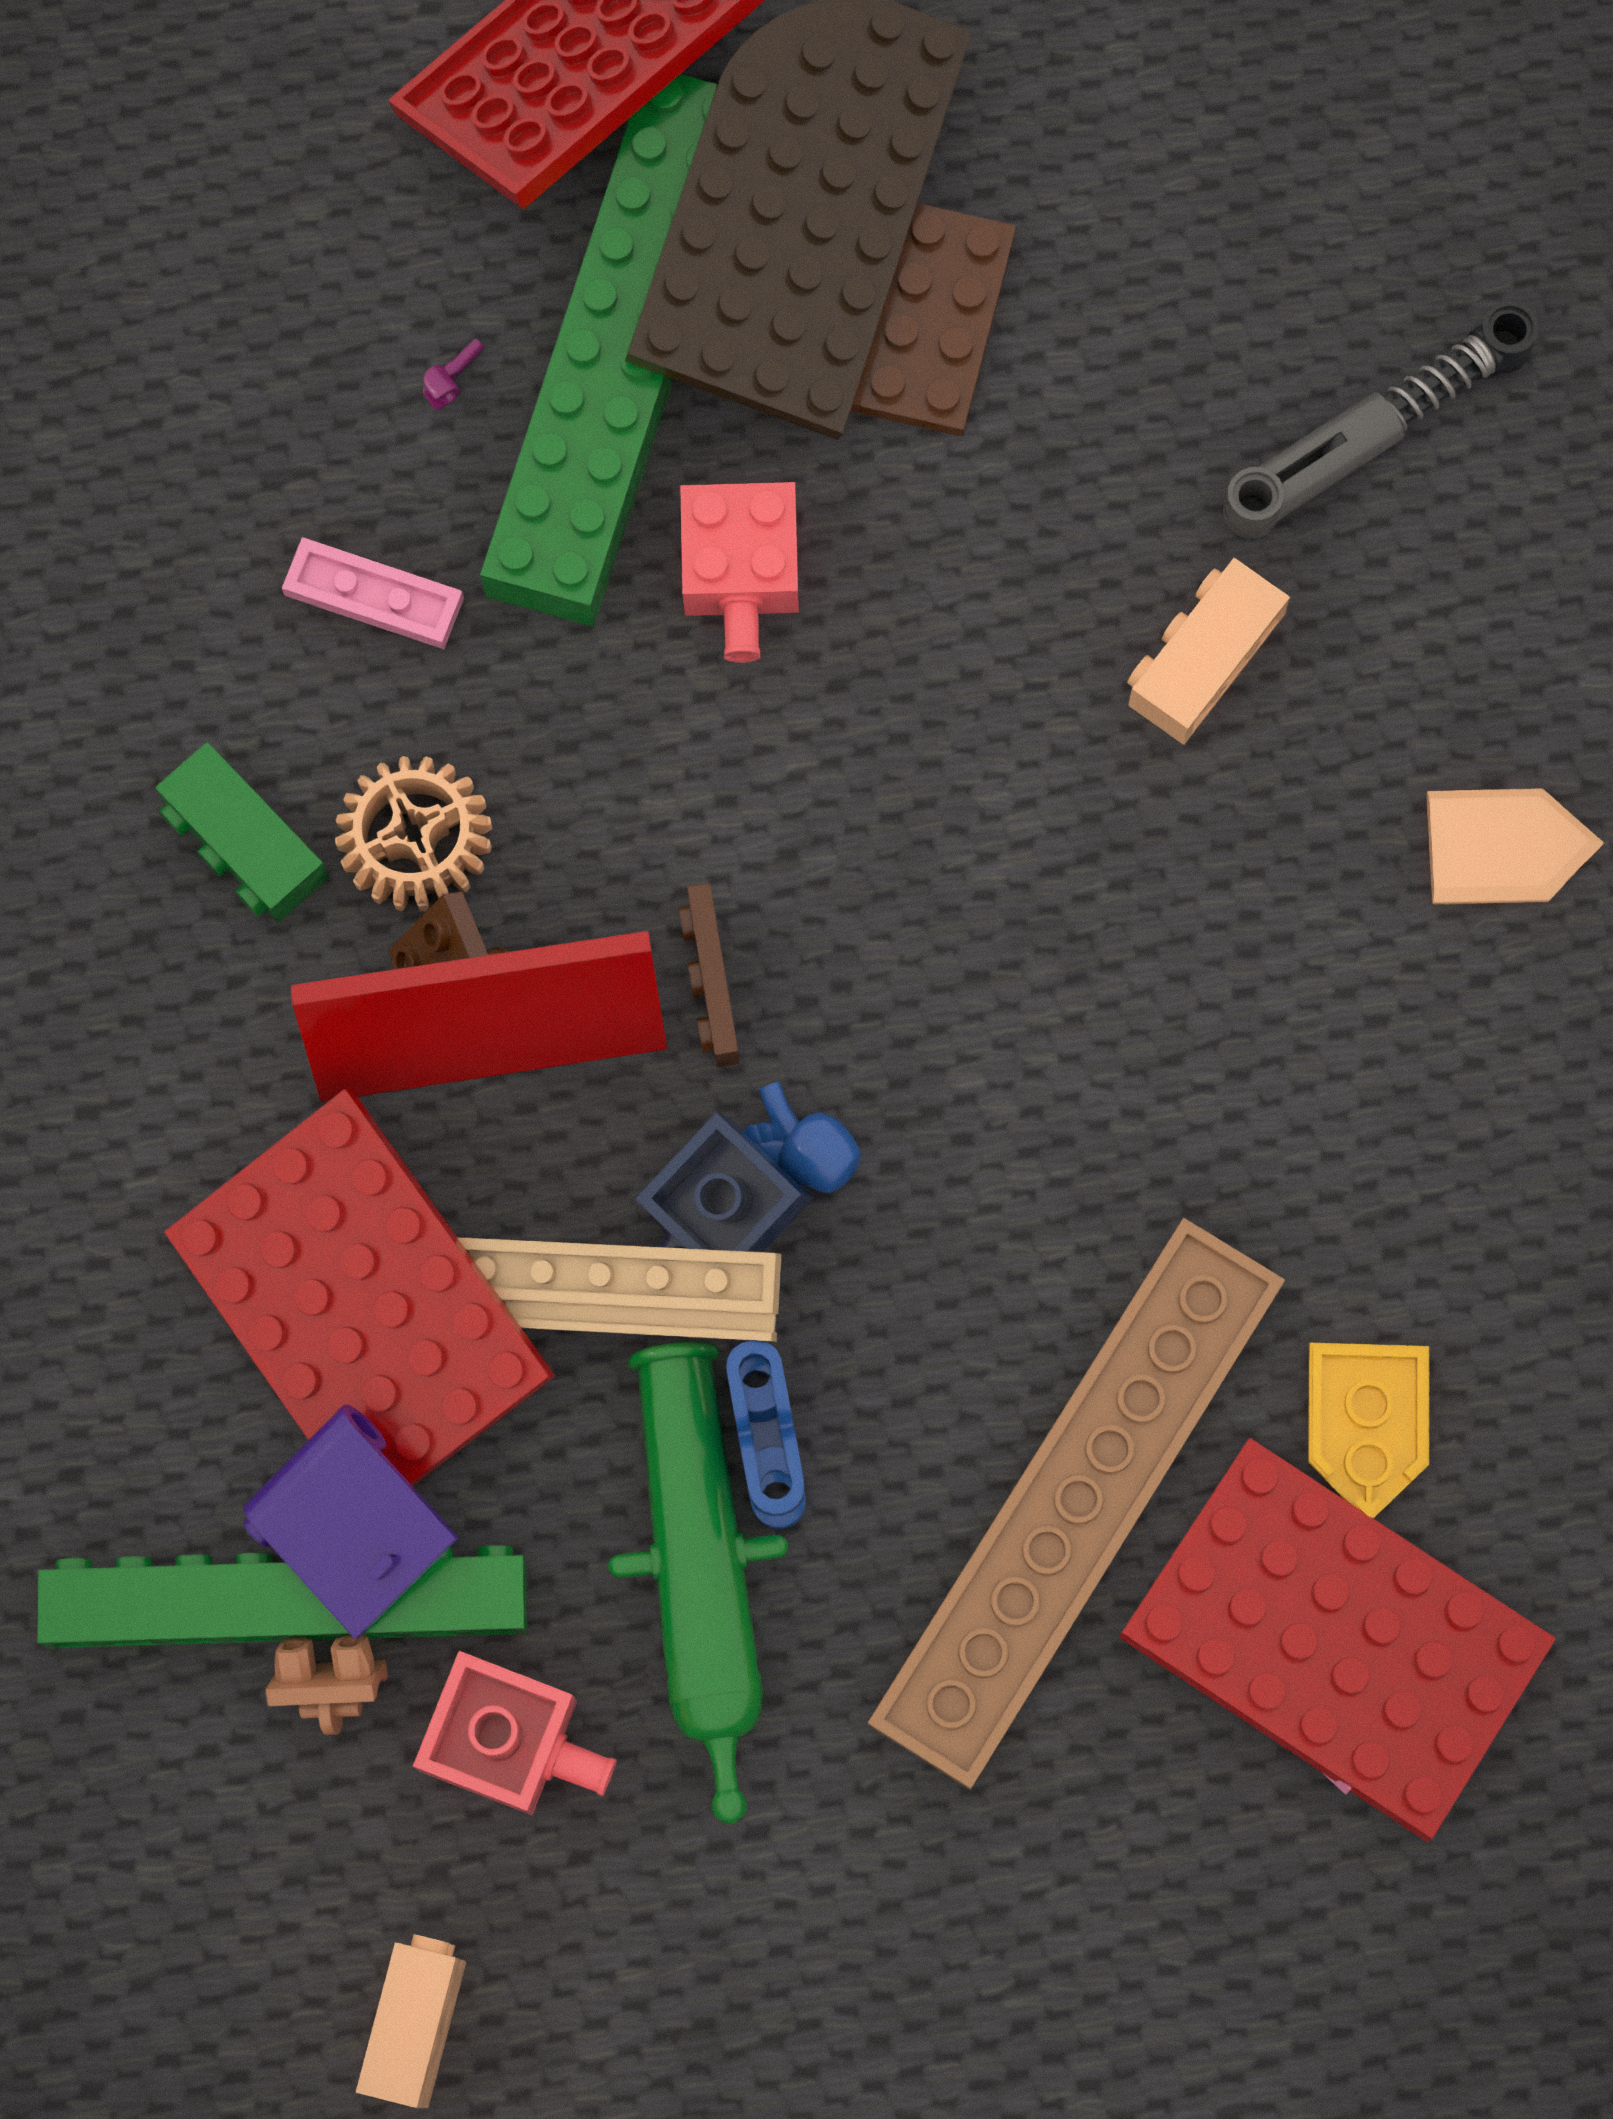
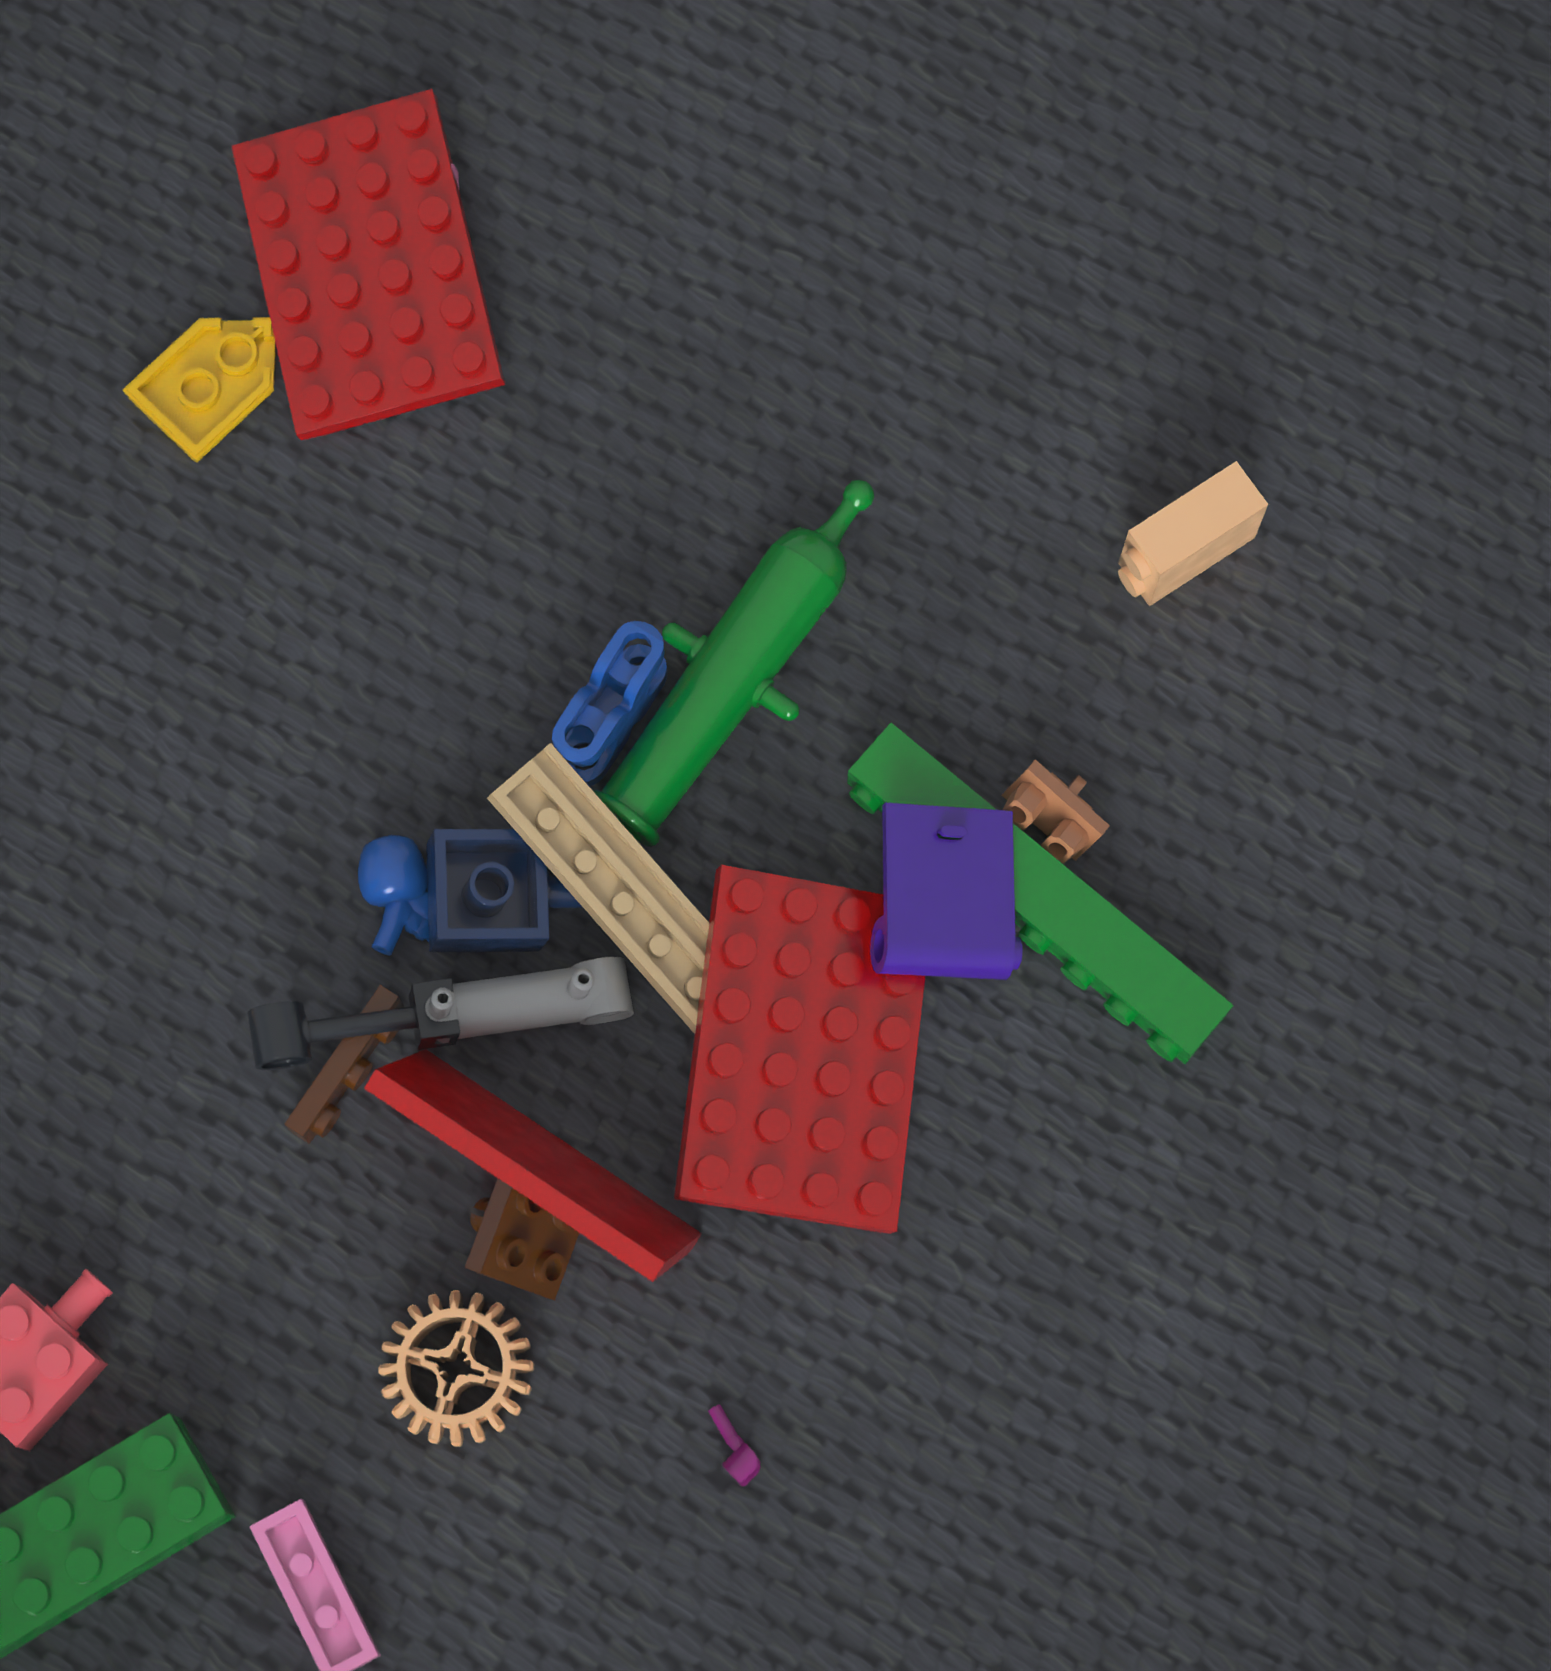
camera: 140 degrees left, 0 degrees up
green brick [155,742,329,923] -> none
coral brick [413,1651,617,1816] -> none
medium nougat plate [867,1217,1285,1790] -> none
none -> piece [247,957,634,1070]
none -> magenta hand [708,1404,761,1486]

